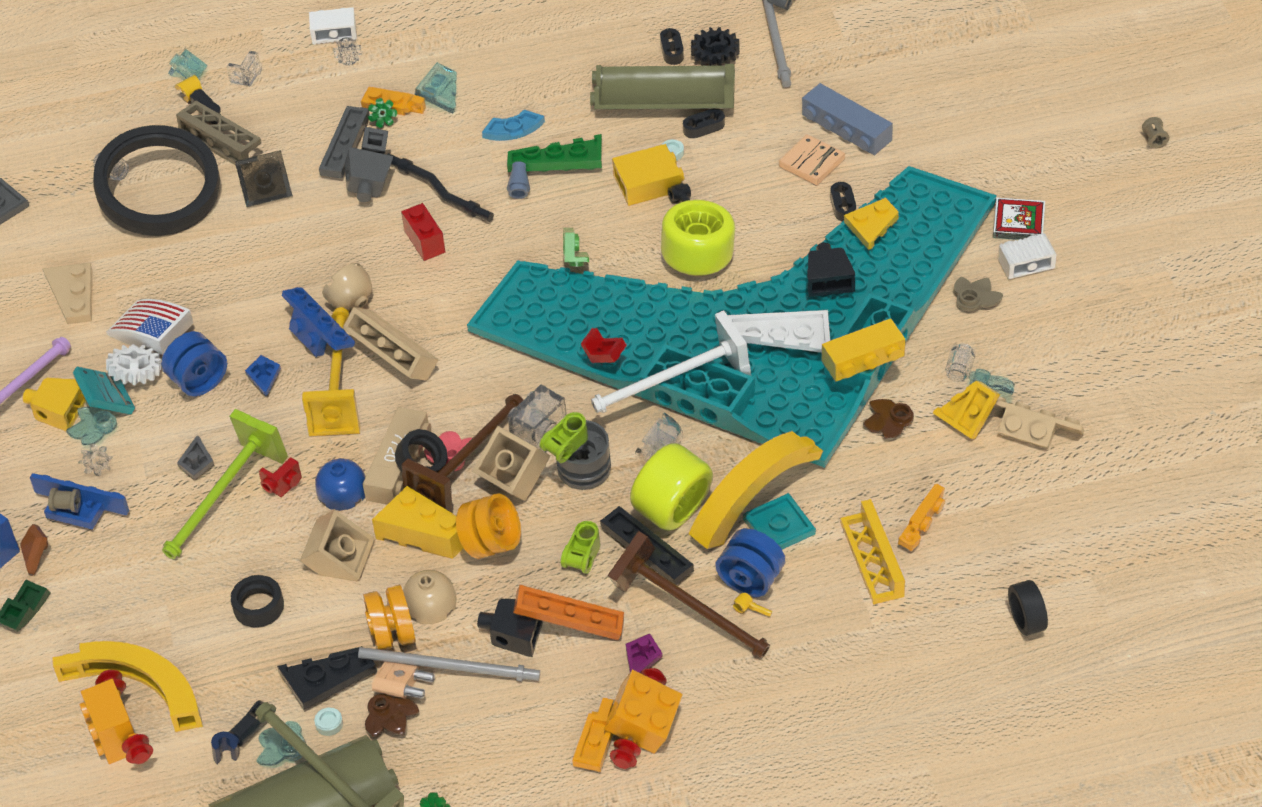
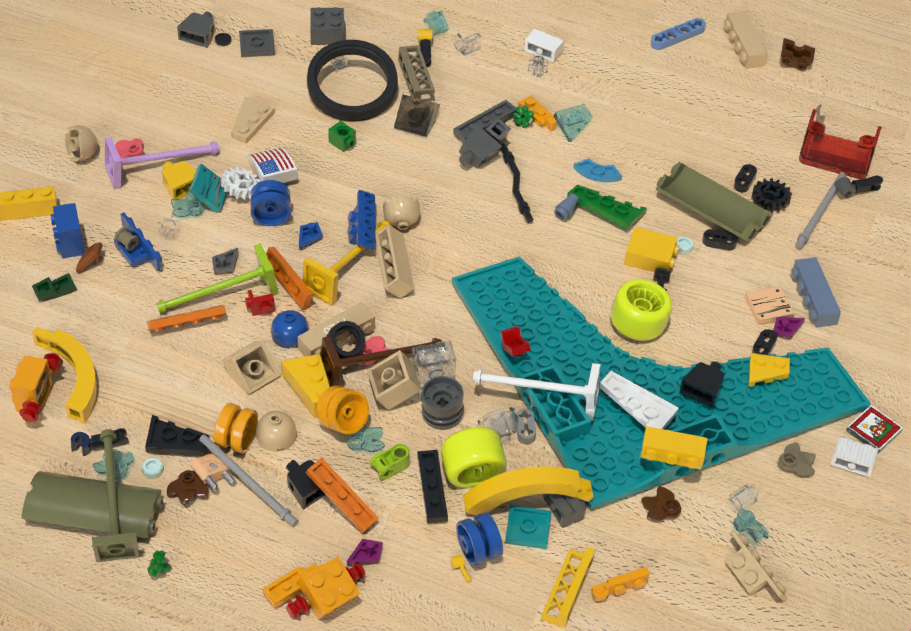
camera: 30 degrees right, 0 degrees up
black tyre [230,575,284,627] -> none
red brick [401,203,446,261] -> none
lime piece [539,412,588,463] -> none
bright green bracket [563,228,589,266] -> none
reddish brown tile [607,531,770,658] -> none
yellow wing [933,381,1000,439] -> none
none -> orange plate [147,305,226,332]
none -> orange plate [266,247,313,310]
none -> dark grey brick [310,7,344,45]
none -> green brick [328,121,356,152]
none -> clear light blue plate [347,425,385,452]
none -> light grey beam [516,408,536,445]
none -> dark grey brick [542,494,586,528]
none -> magenta piece [773,317,805,339]

